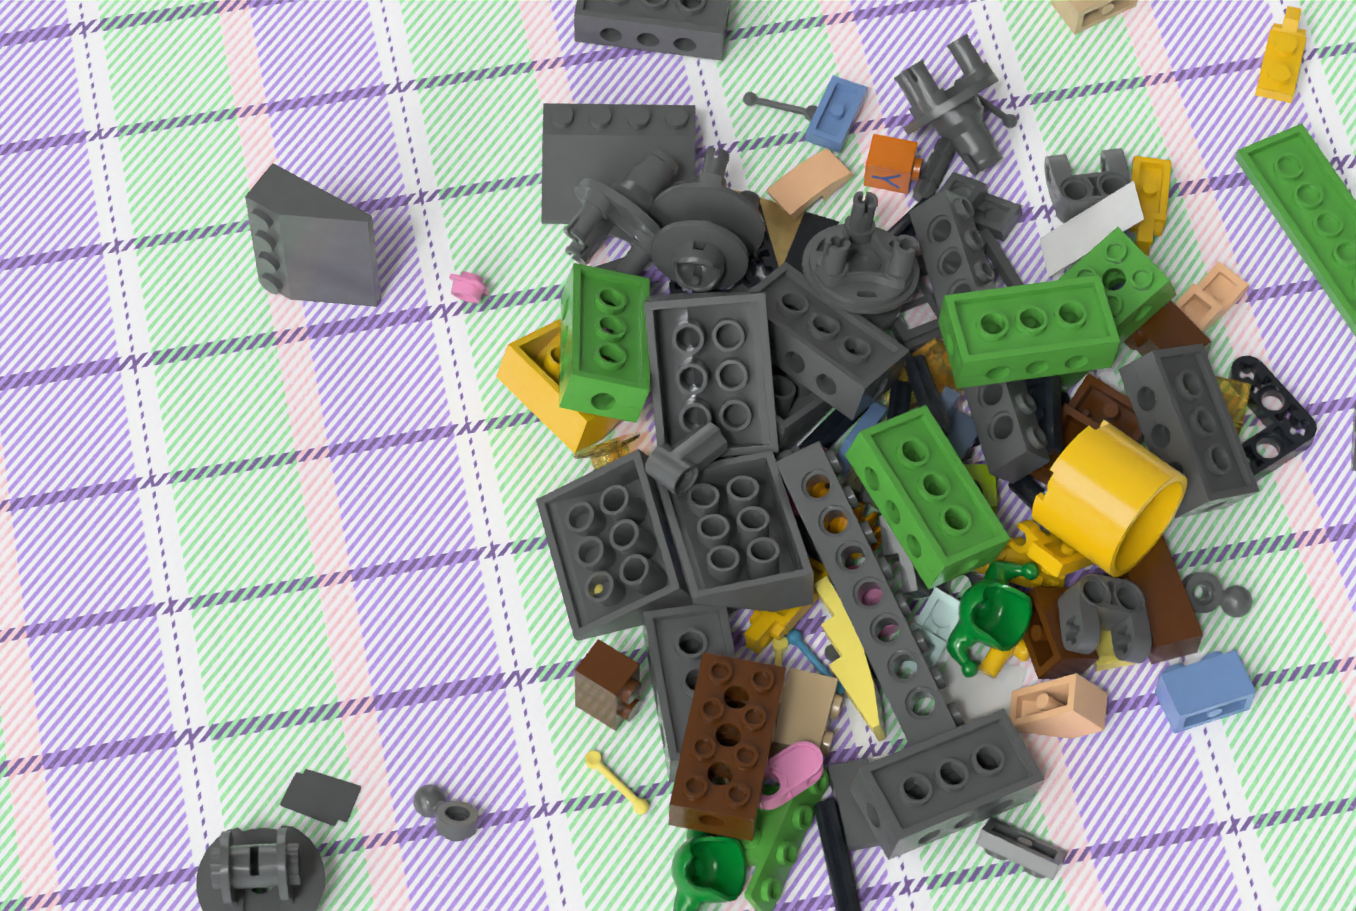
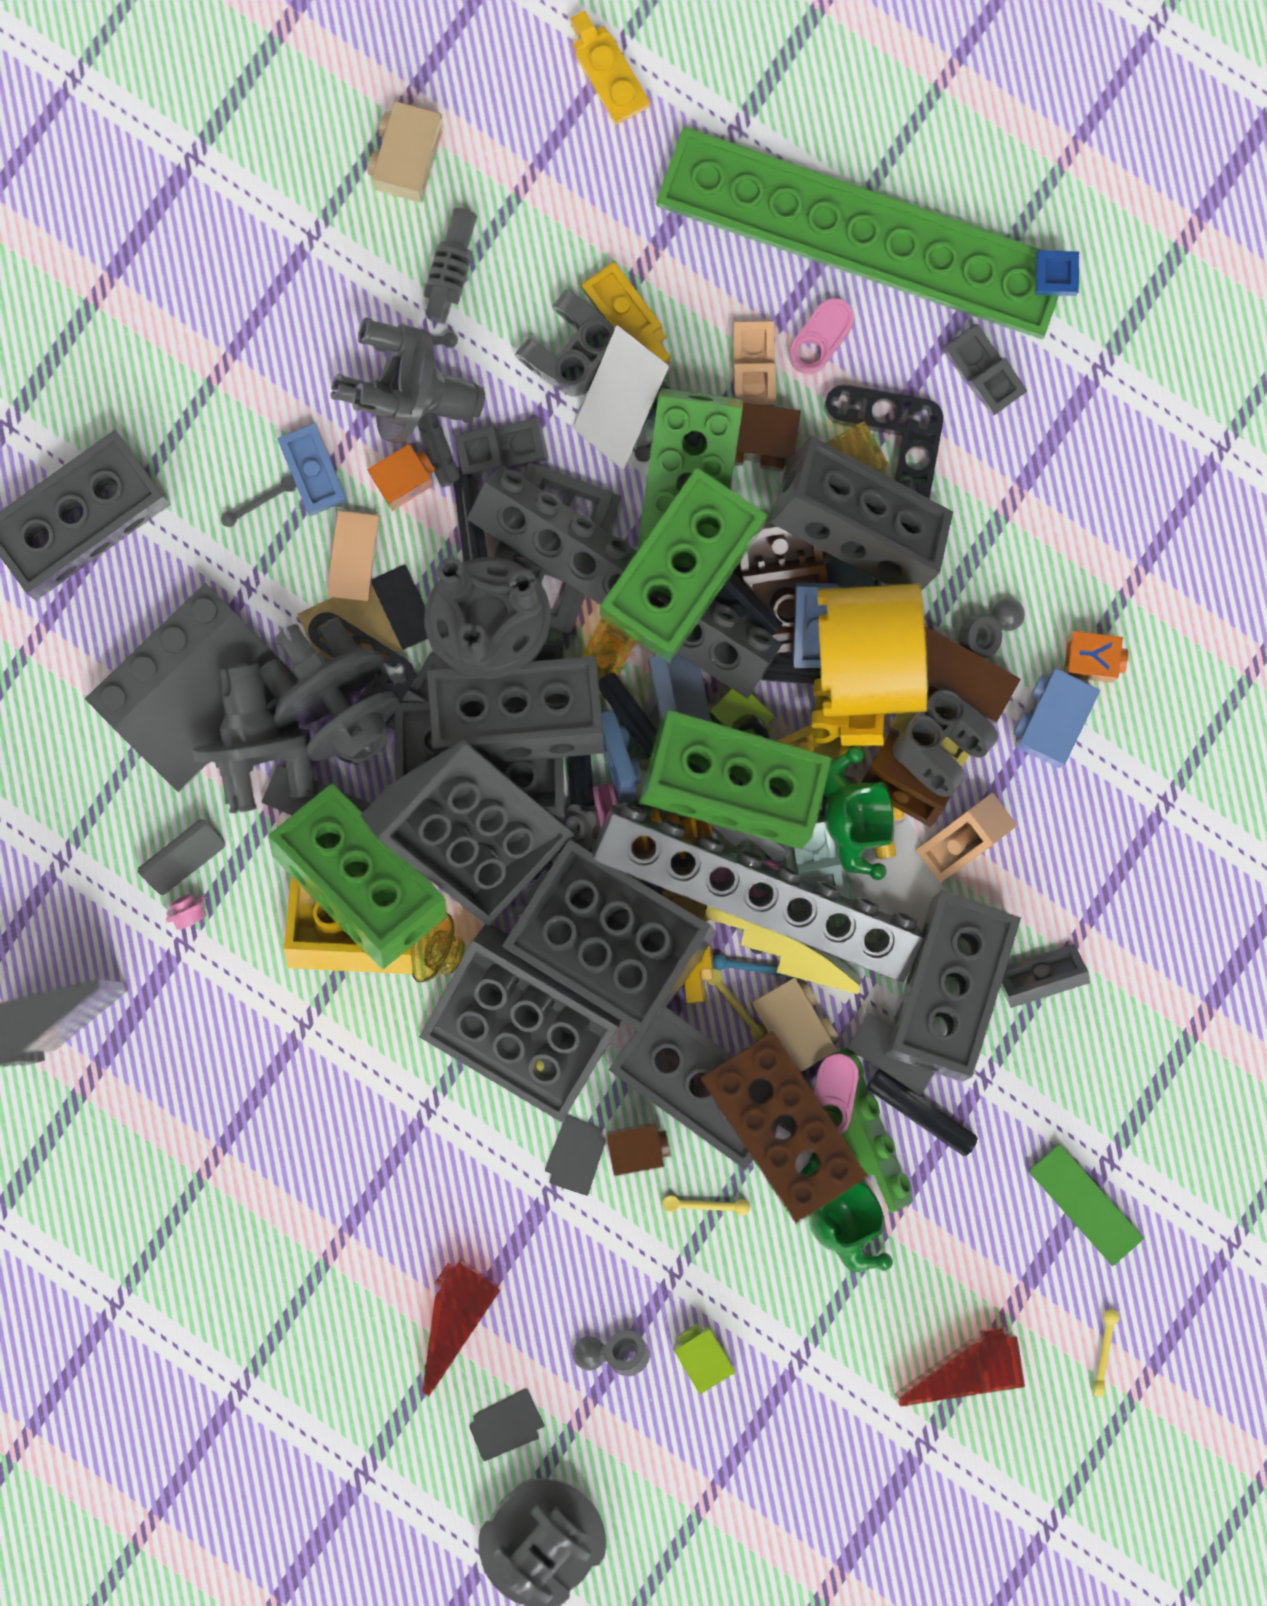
camera: 45 degrees left, 25 degrees up
dark grey piece [645,422,727,496] -> none
black axle [904,354,951,437] -> none
none -> dark grey slope [137,819,226,895]
none -> clear red slope [422,1259,502,1397]
none -> dark grey hinge [424,208,477,324]
none -> dark grey sticker [545,1115,606,1196]
none -> lime brick [673,1324,736,1395]
none -> bright pink piece [789,299,854,375]
none -> orange brick [1063,631,1128,683]

